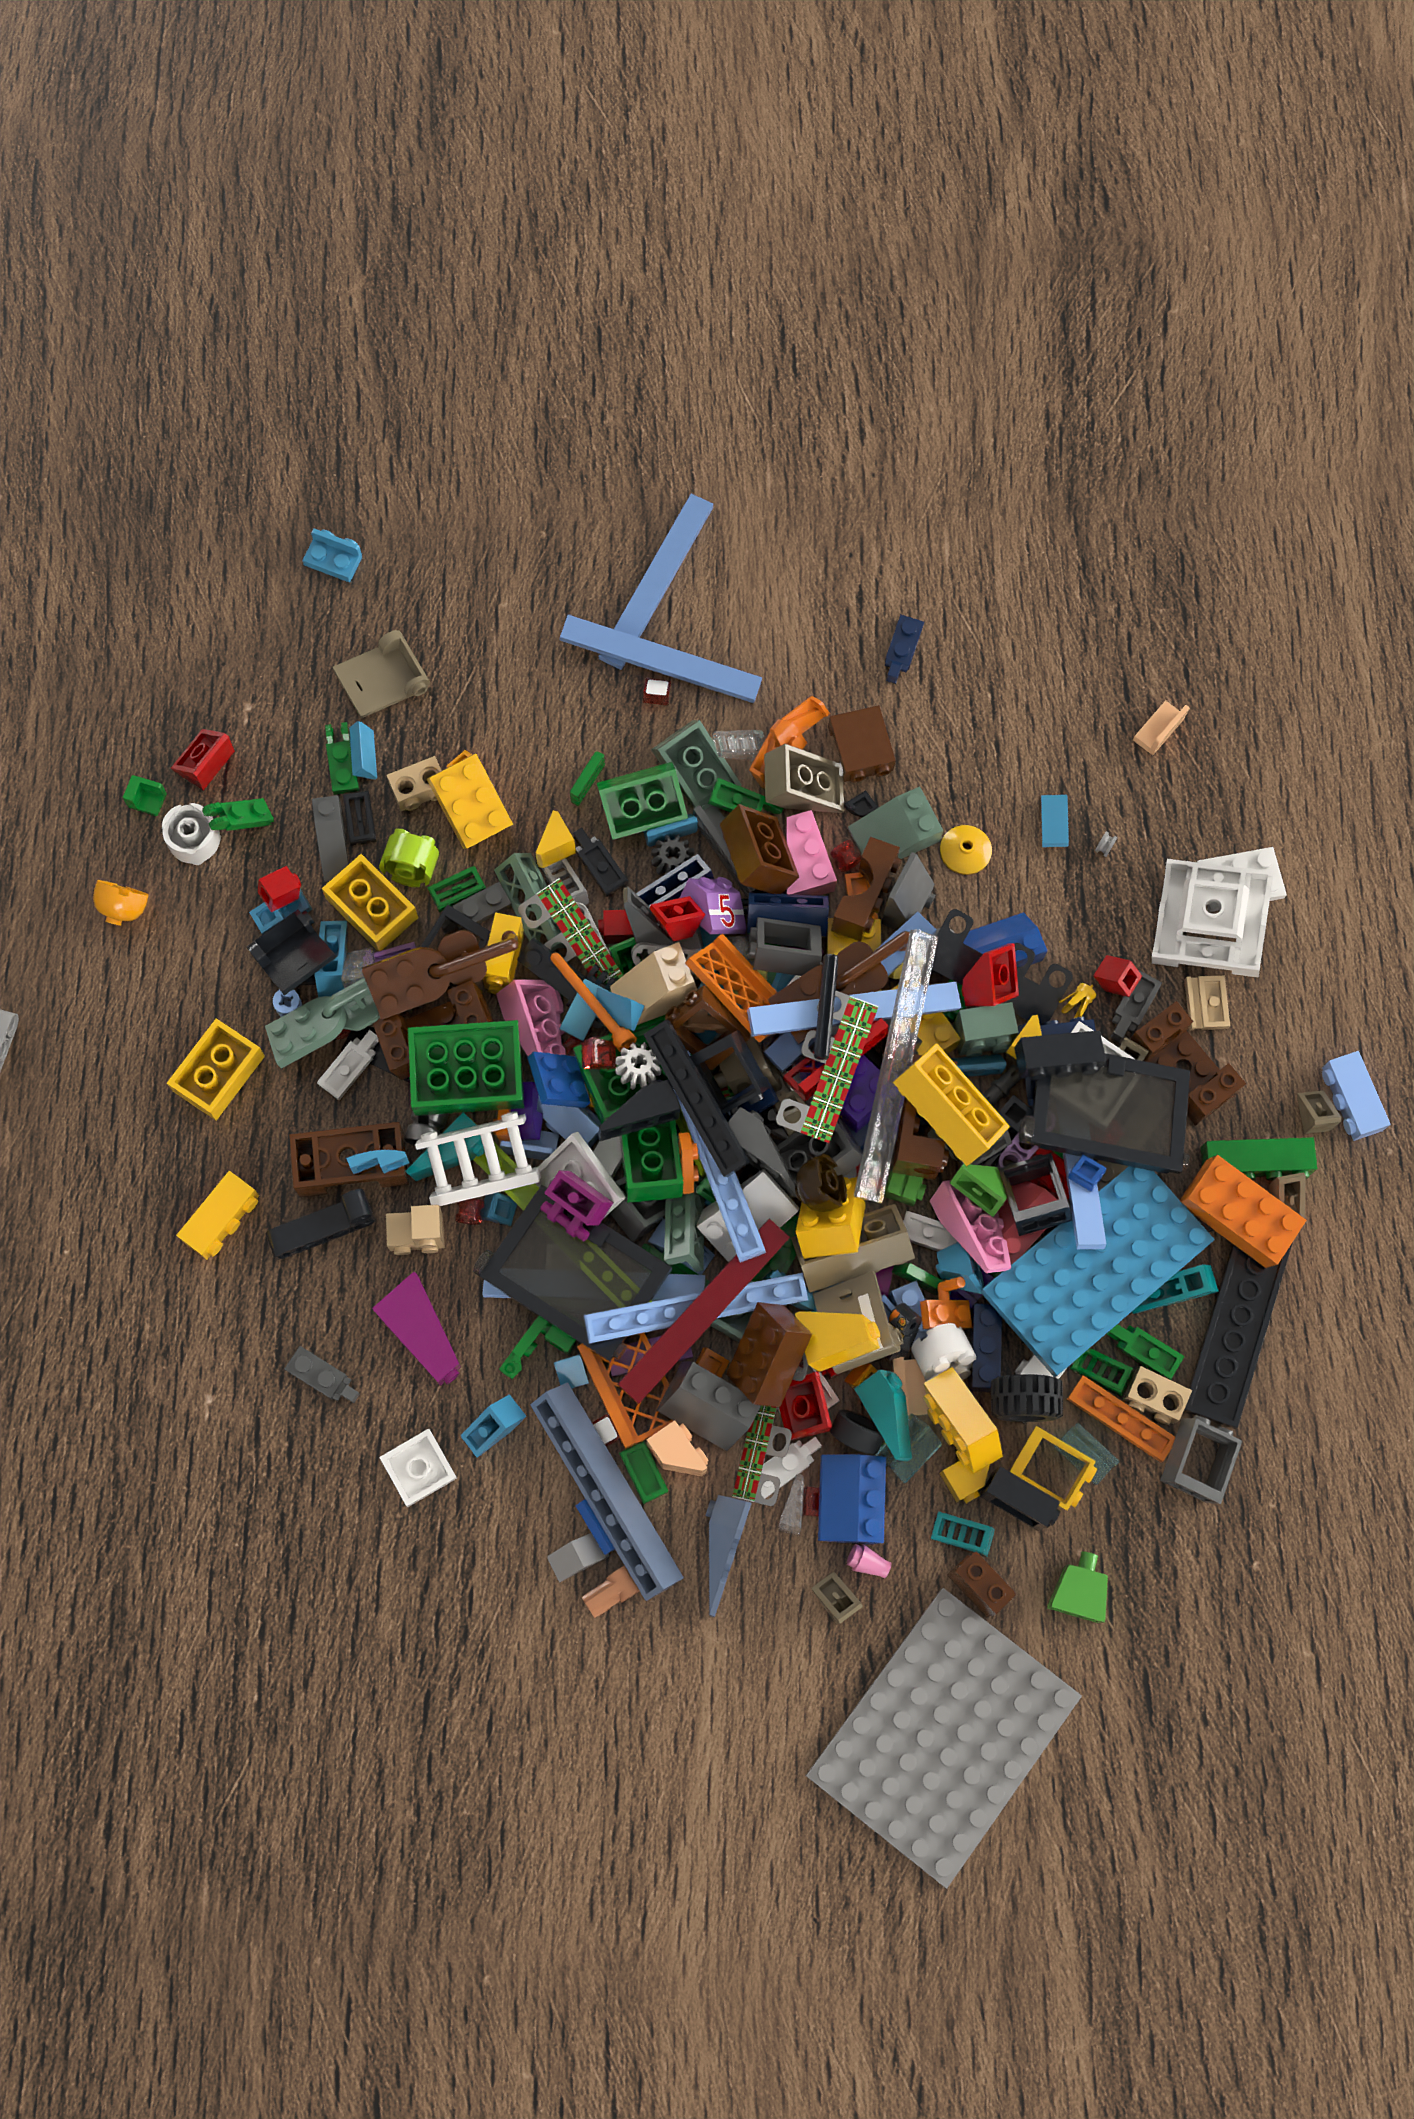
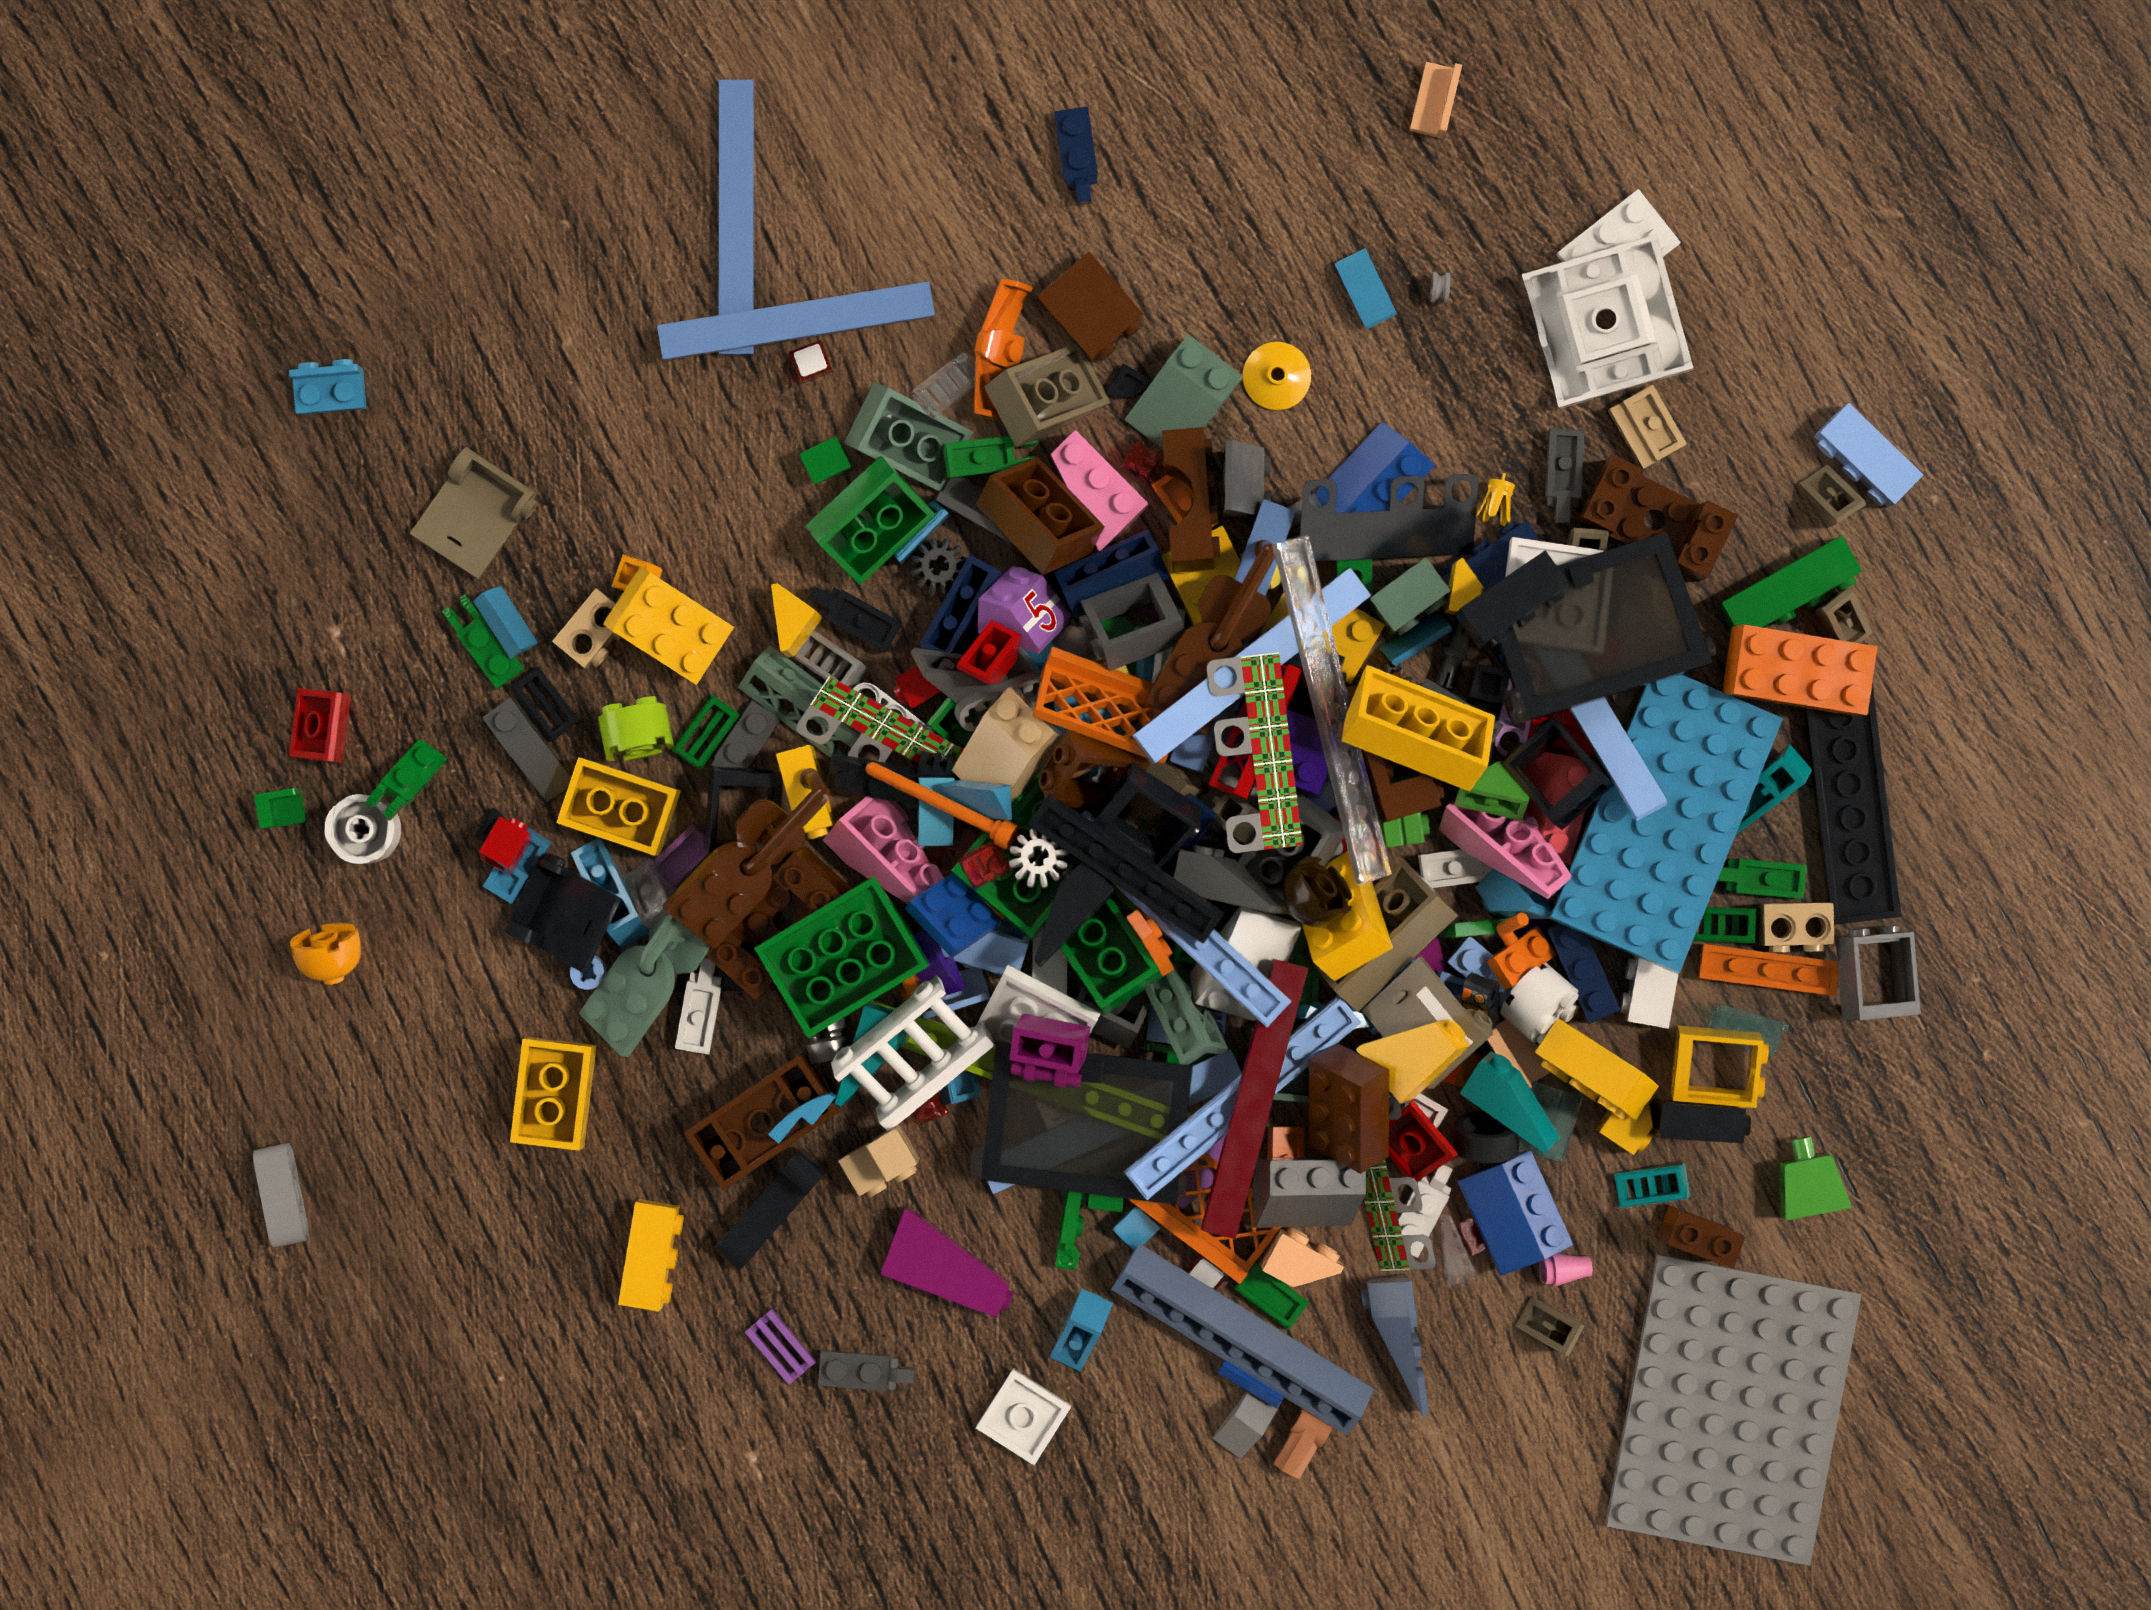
camera: 20 degrees left, 15 degrees up
green tile [570,751,605,806] -> none
black axle [814,954,839,1060] -> none
red slope [962,943,1019,1006] -> none
black tyre [991,1374,1063,1422] -> none
blue tile [1068,1154,1107,1192] -> none
red brick [1093,955,1142,997] -> none
none -> medium lavender tile [745,1309,816,1385]
none -> green panel [799,436,853,484]

